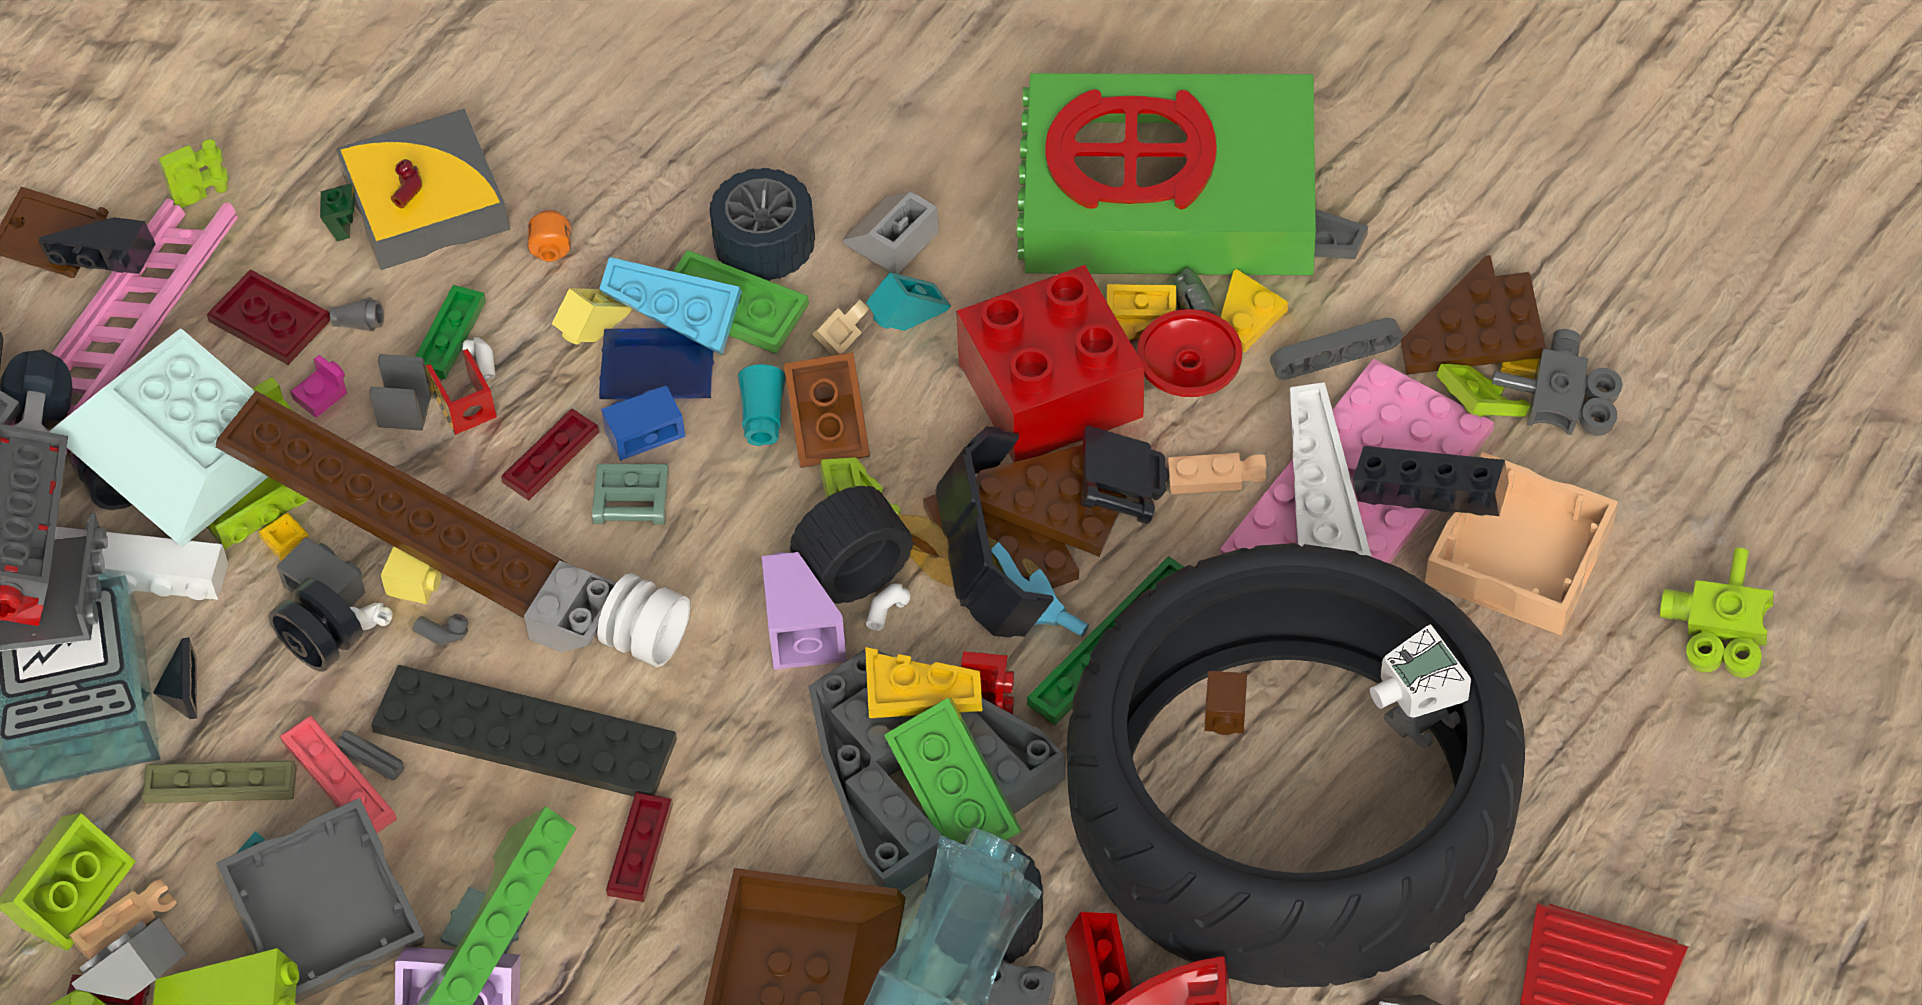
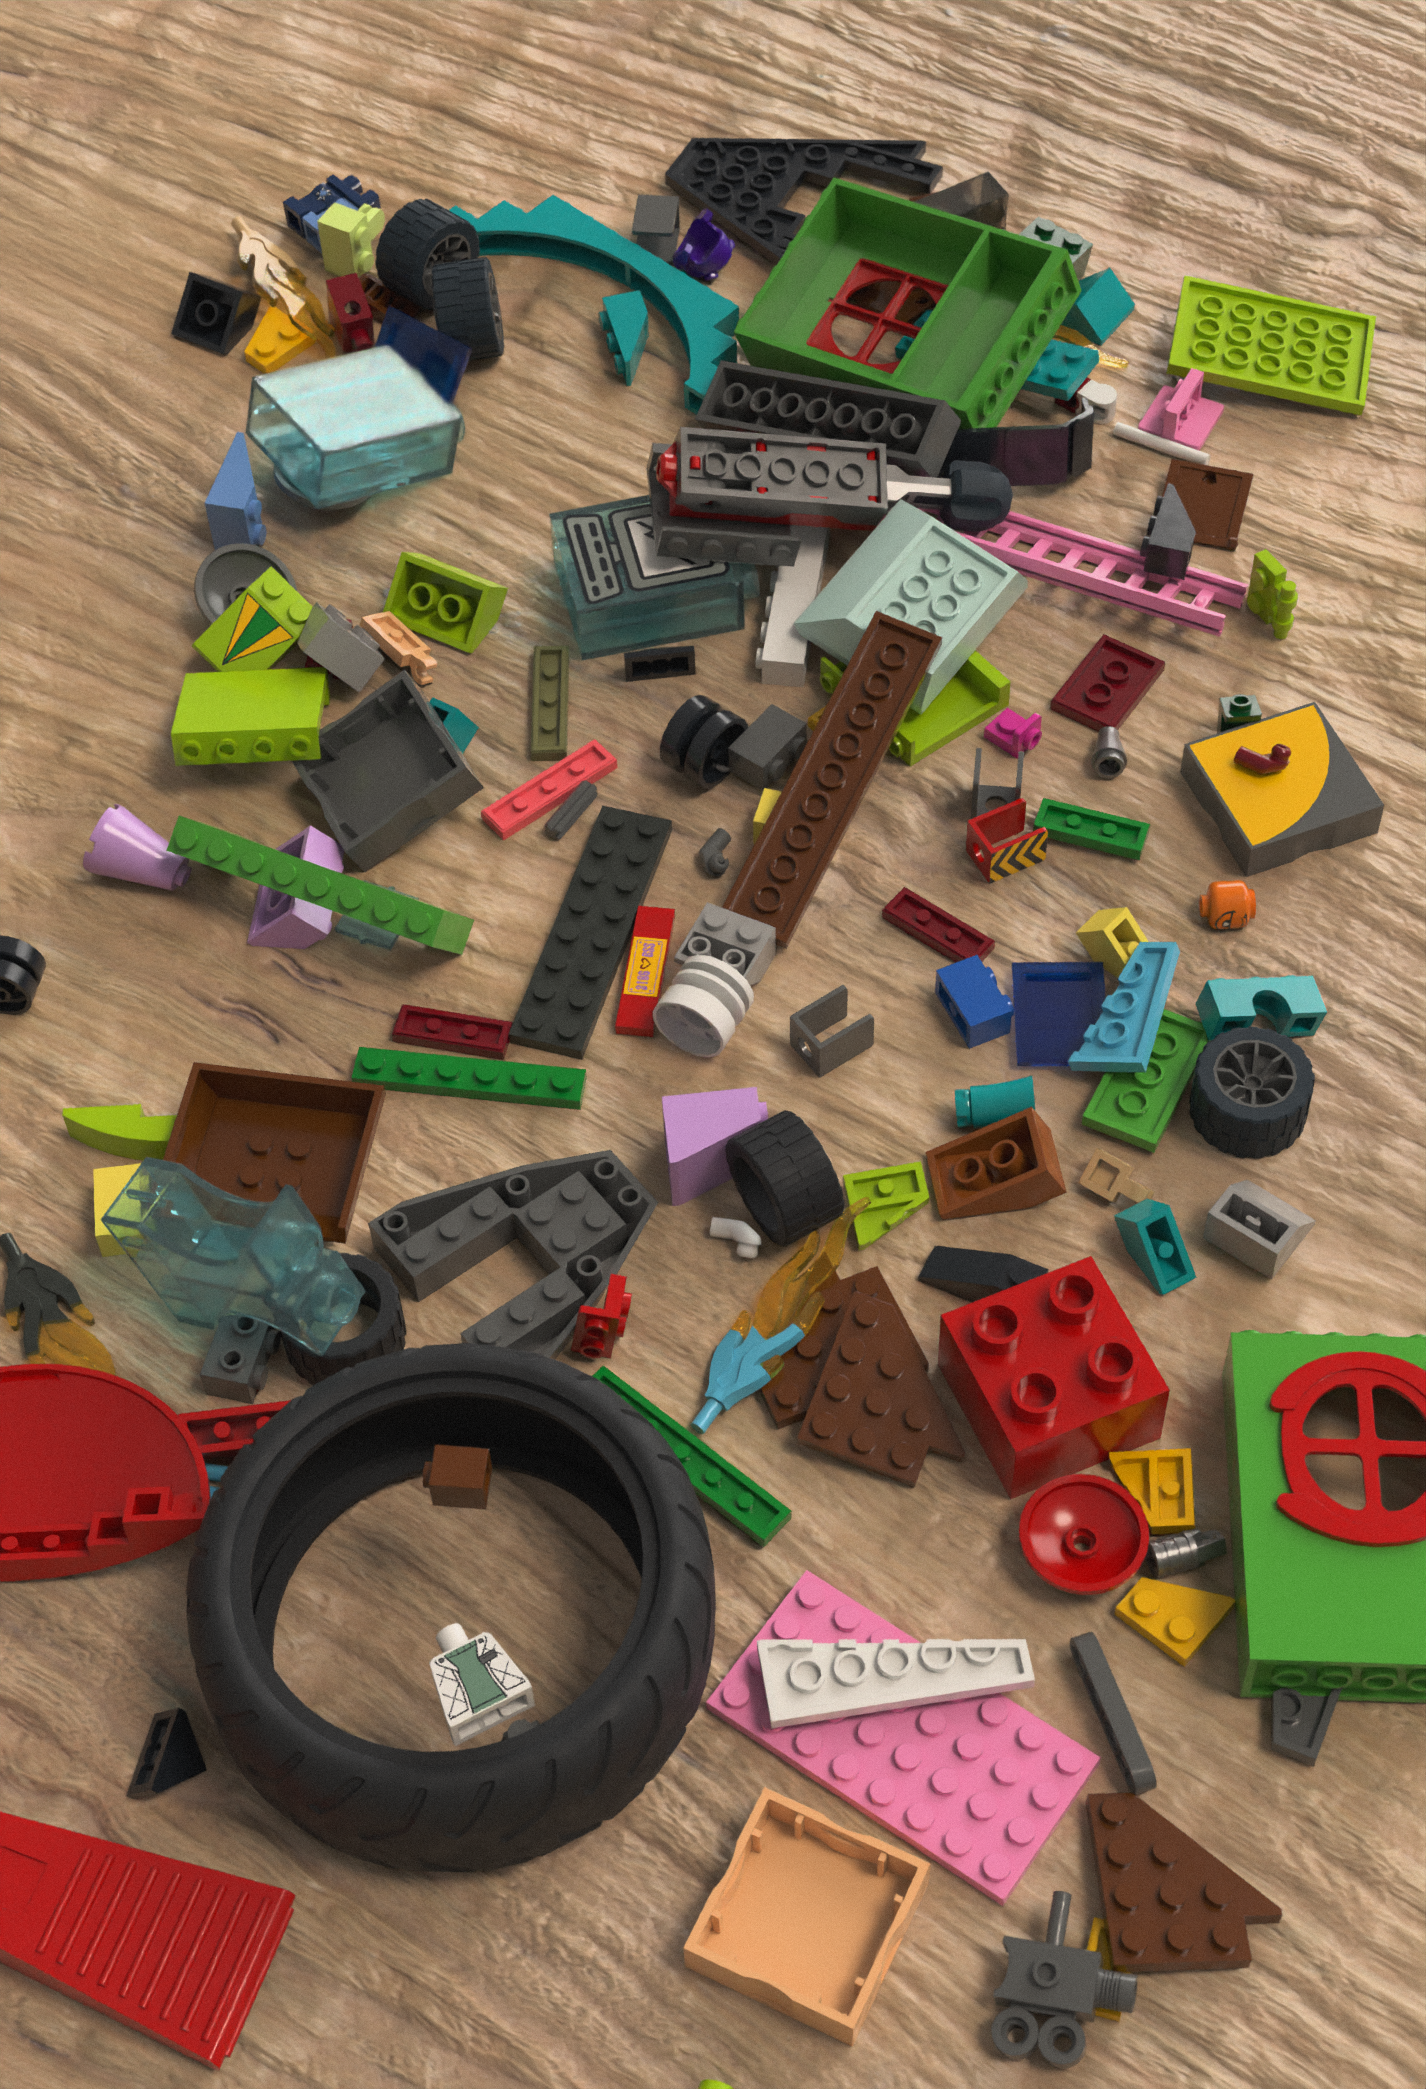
camera: 90 degrees right, 0 degrees up
white arm [350,602,393,630] -> none
white arm [462,337,495,380] -> none
sand green plate [592,464,669,525] -> none
yellow wing [865,647,982,718] -> none
bright green plate [884,698,1023,852] -> none
black windscreen [935,426,1054,637] -> none
black piece [1080,426,1169,524] -> none
light nougat plate [1168,453,1266,494] -> none
black brick [1353,446,1509,516] -> none
lime wing [1436,364,1530,417] -> none
none -> green plate [351,1047,587,1110]
none -> red tile [615,906,675,1037]
none -> dark grey piece [790,985,874,1078]
none -> black slope [918,1245,1049,1302]
none -> teal arch [1195,975,1327,1041]

